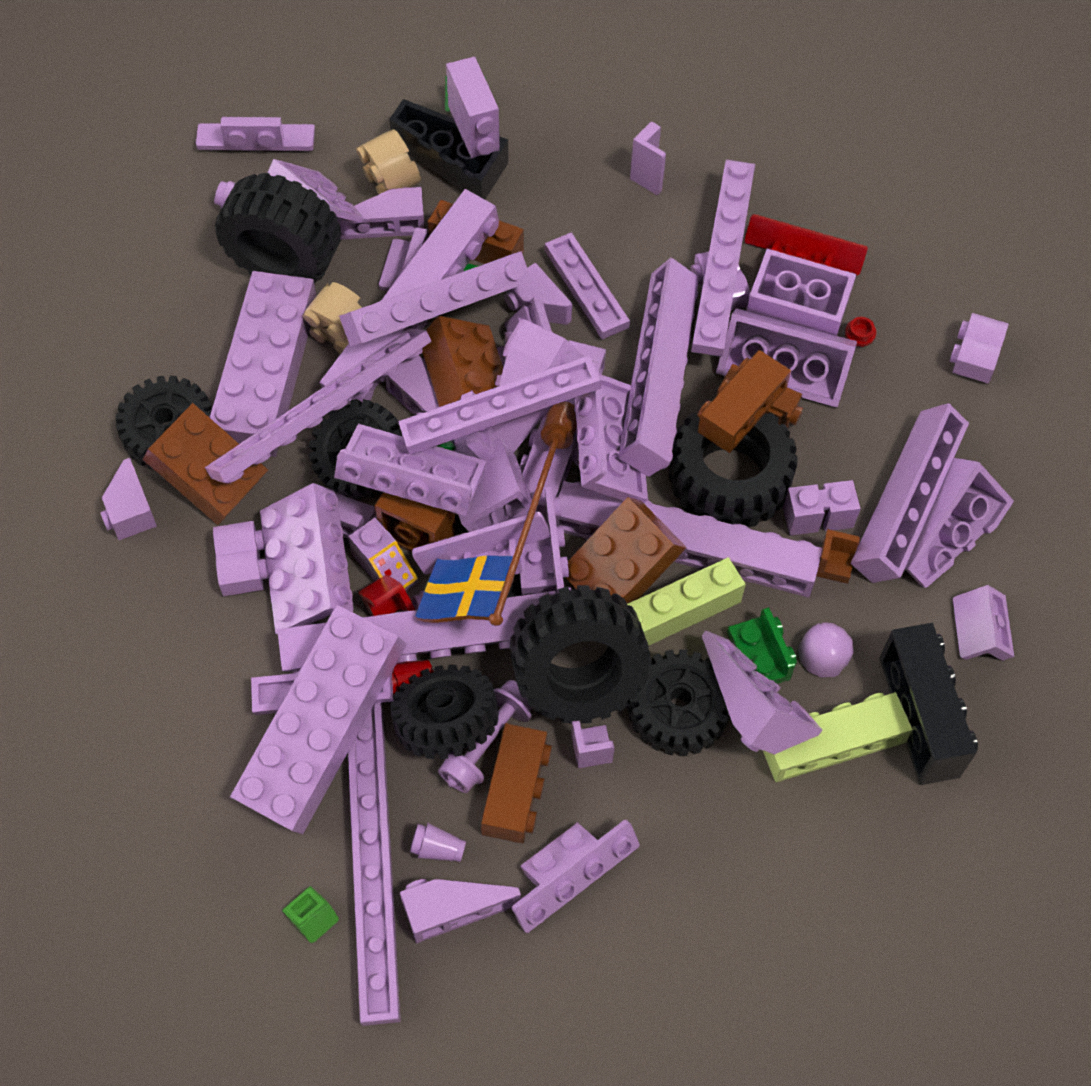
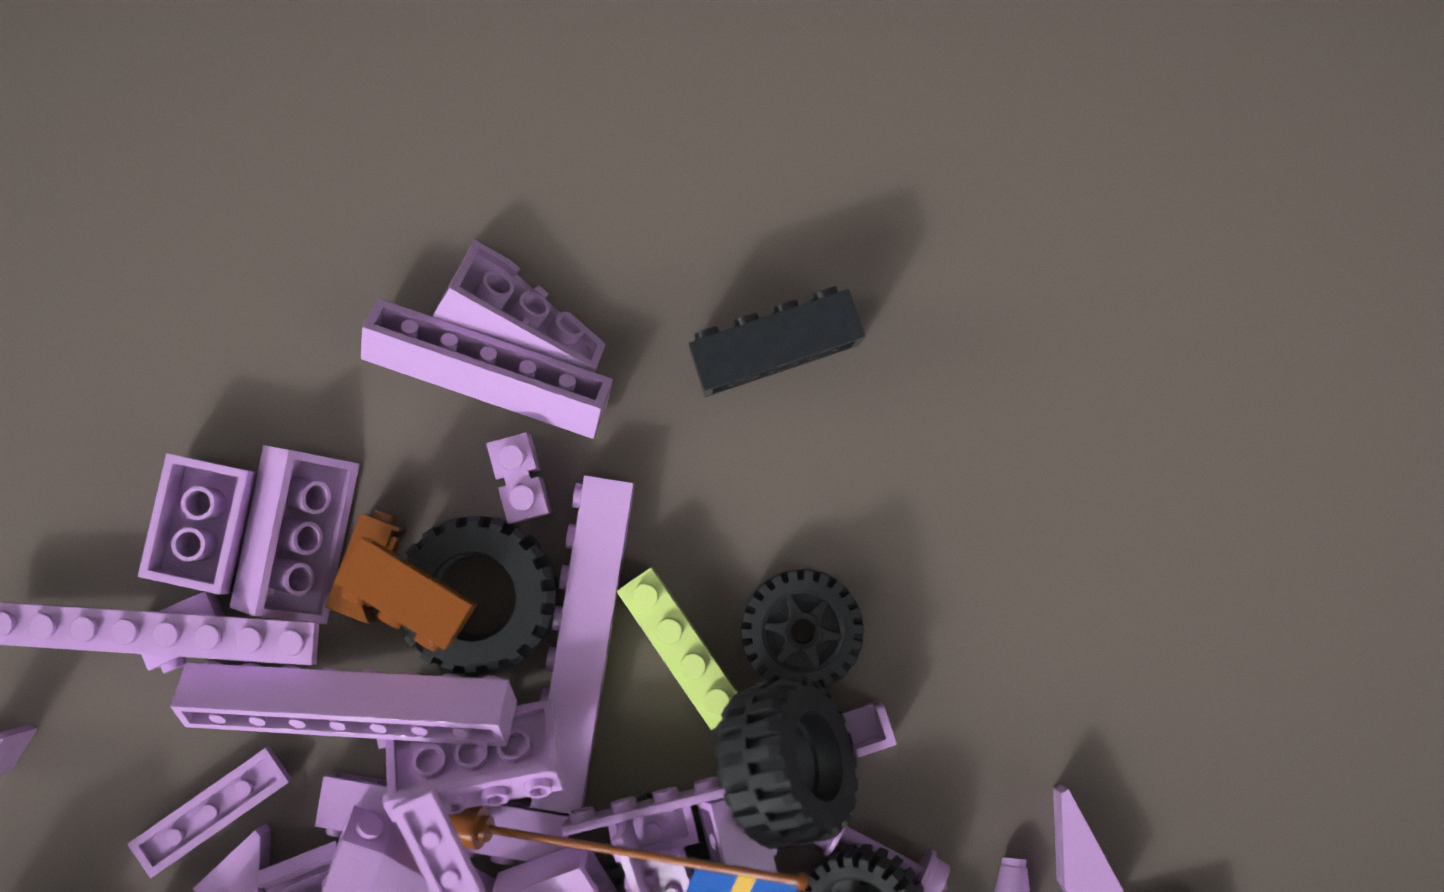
camera: 100 degrees left, 25 degrees up
dark orange brick [481,723,552,844] -> none
lavender bracket [512,820,640,933] -> none
dark orange brick [566,497,687,604] -> none
lavender wedge [702,631,823,755] -> none
green bracket [727,607,797,684] -> none
red bracket [744,214,868,275] -> none
yellowish green brick [763,692,913,782] -> none
lavender hair [798,622,853,677] -> none
dark orange panel [816,529,860,584] -> none
red plate [845,317,876,347] -> none
lavender brick [949,313,1008,384] -> none
lavender panel [953,585,1014,661] -> none

